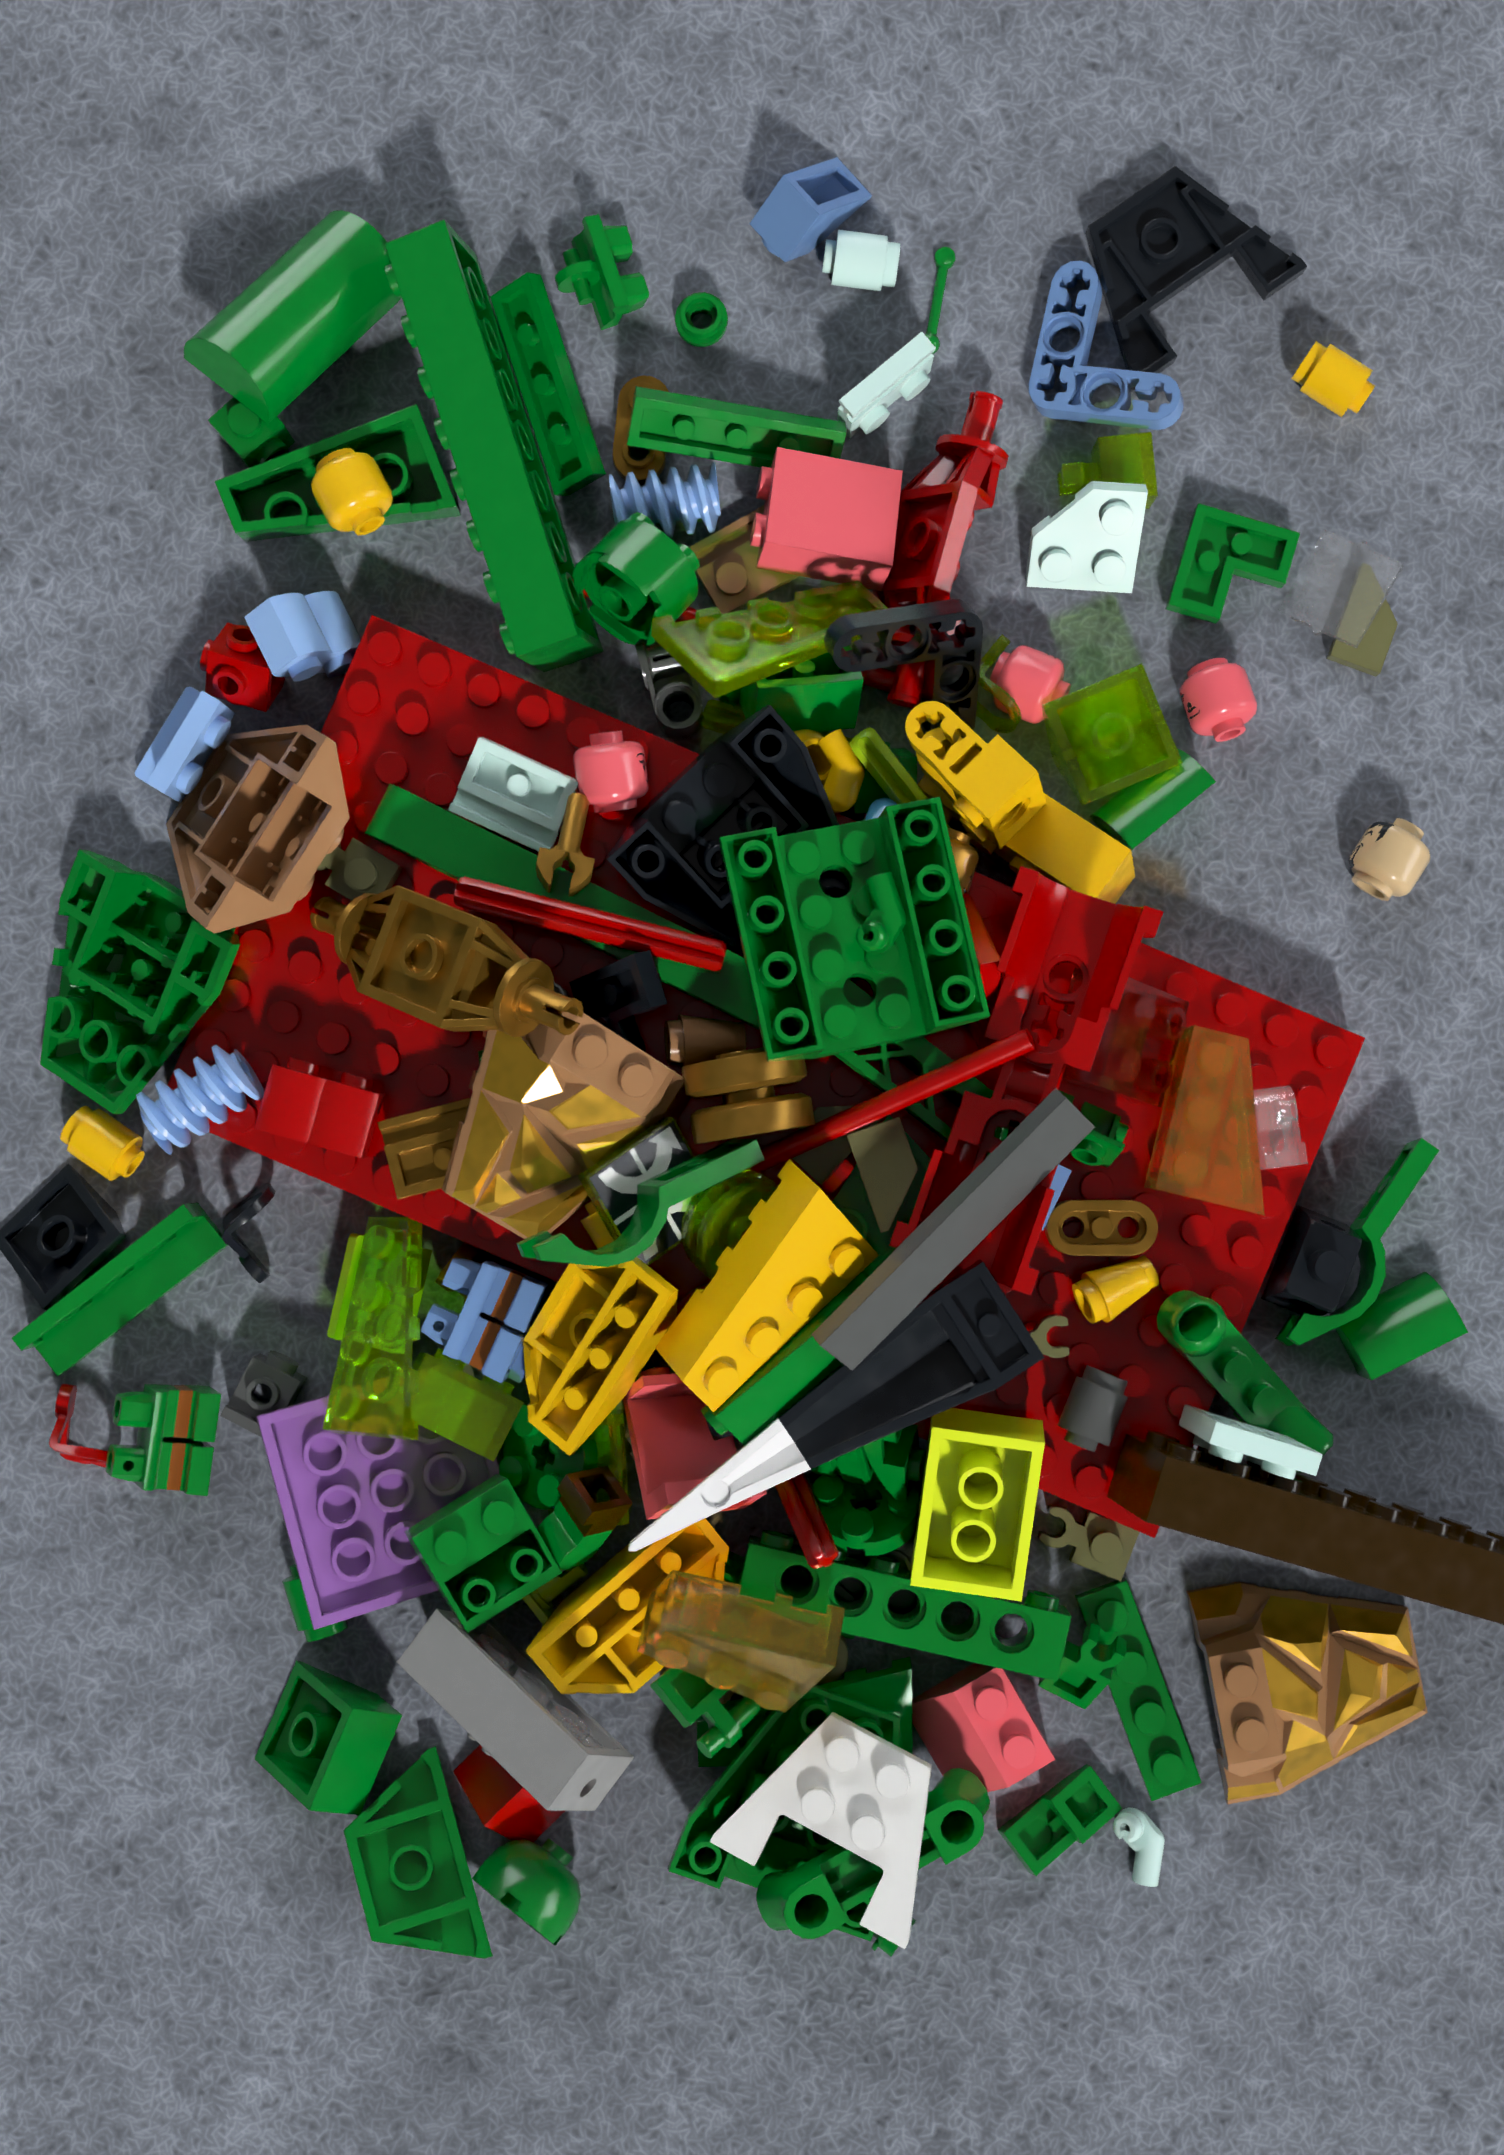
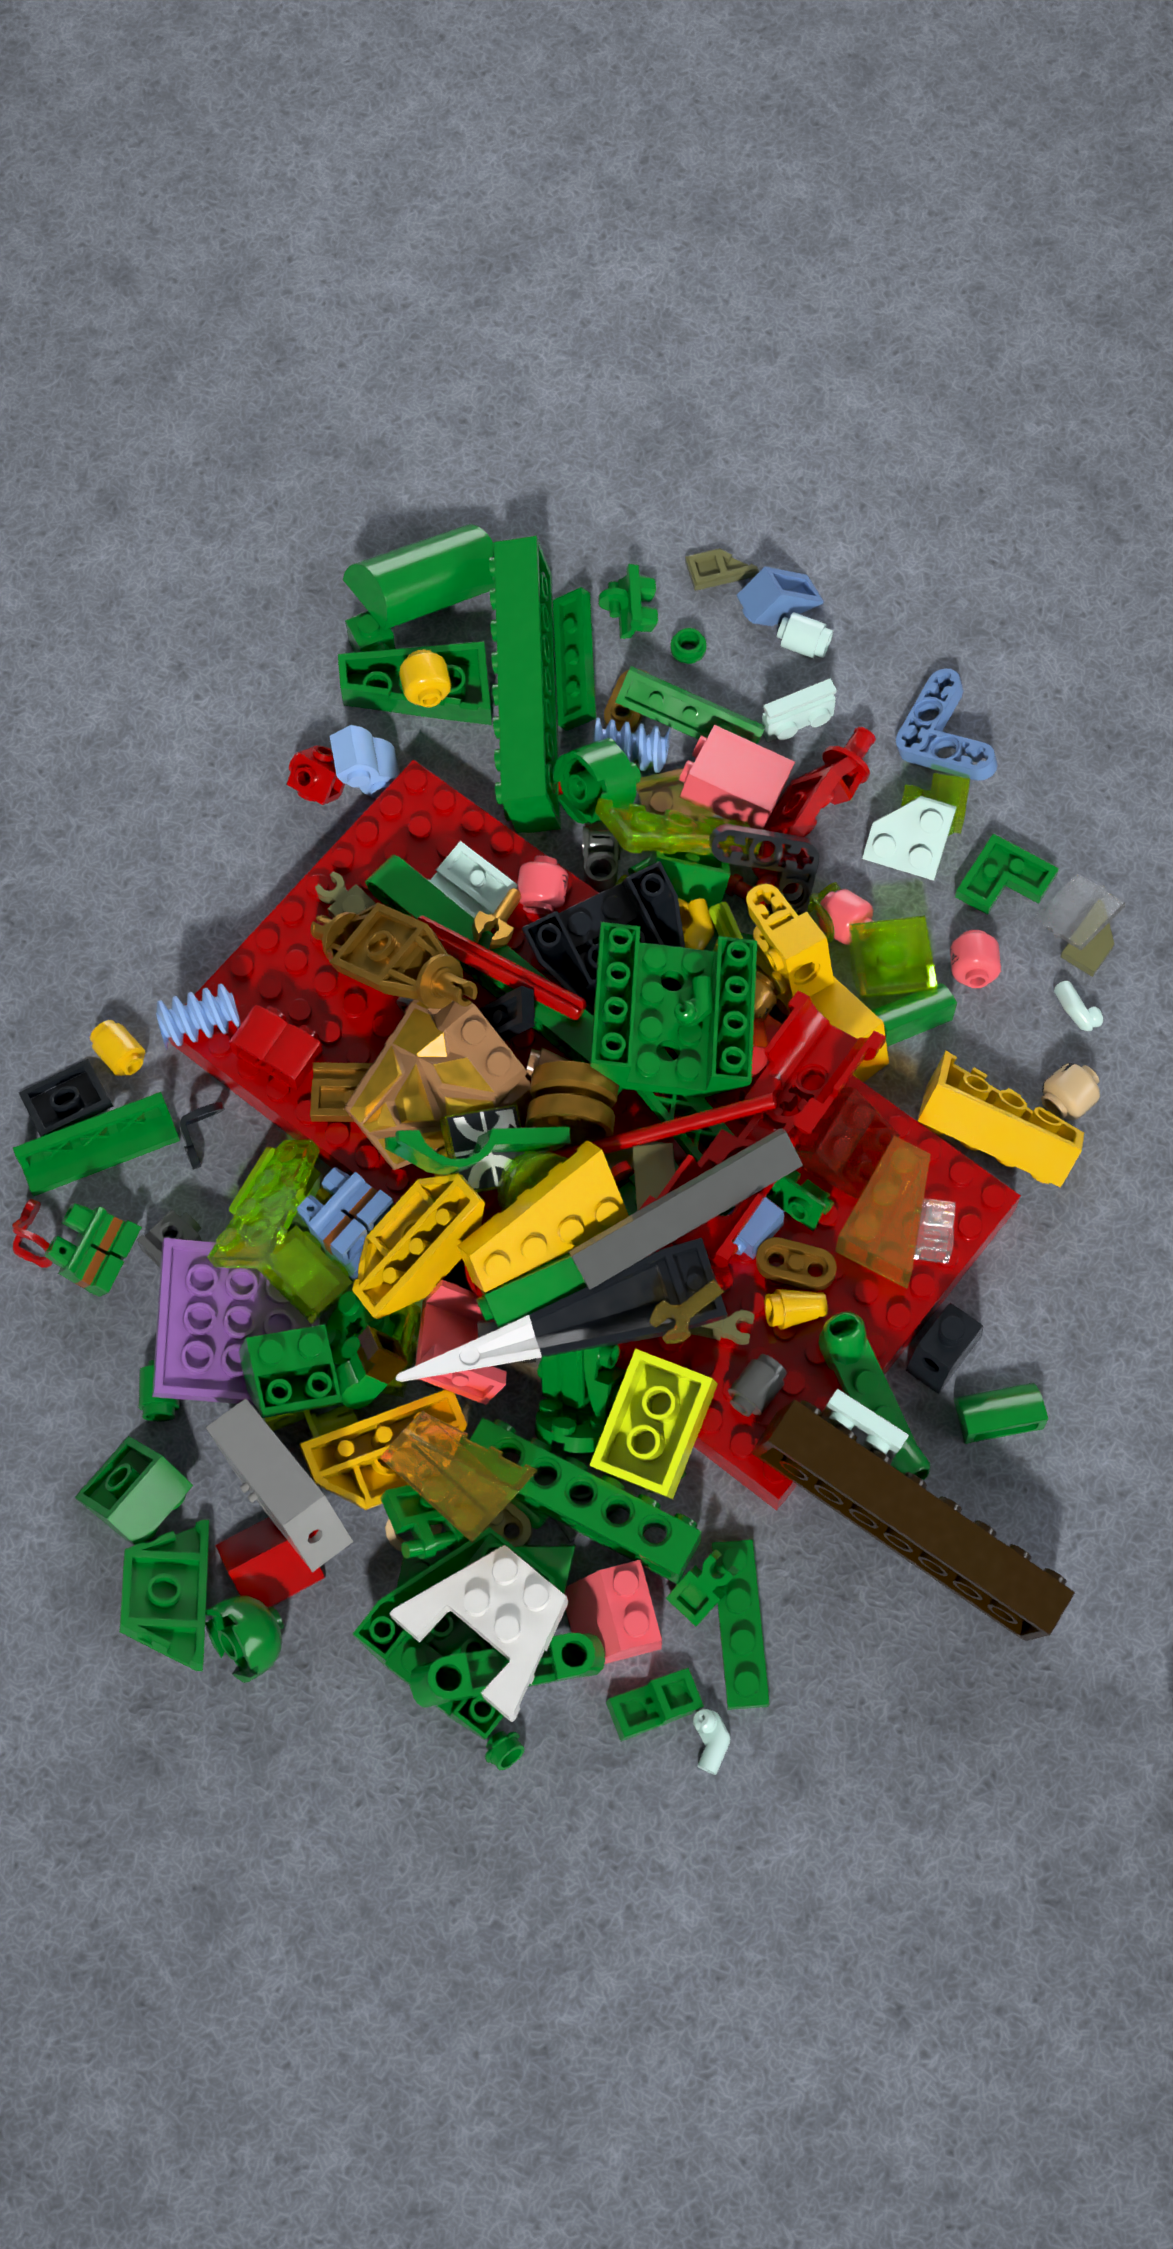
camera: 15 degrees right, 20 degrees down
green wedge [40,849,241,1114] -> none
light blue bracket [135,686,235,803] -> none
medium nougat wedge [166,724,350,933] -> none
red axle [775,1473,839,1569] -> none
green hinge [925,247,955,354] -> none
olive plate [1037,1505,1139,1581] -> none
black wing [1085,166,1307,389] -> none
wedge [1187,1582,1428,1804] -> none
green piece [1275,1138,1439,1346] -> none
yellow brick [1291,341,1376,417] -> none
none -> clear yellow bar [650,1279,724,1344]
none -> olive tile [685,548,759,591]
none -> yellow wedge [918,1050,1084,1188]
none -> light aqua arm [1054,981,1103,1031]

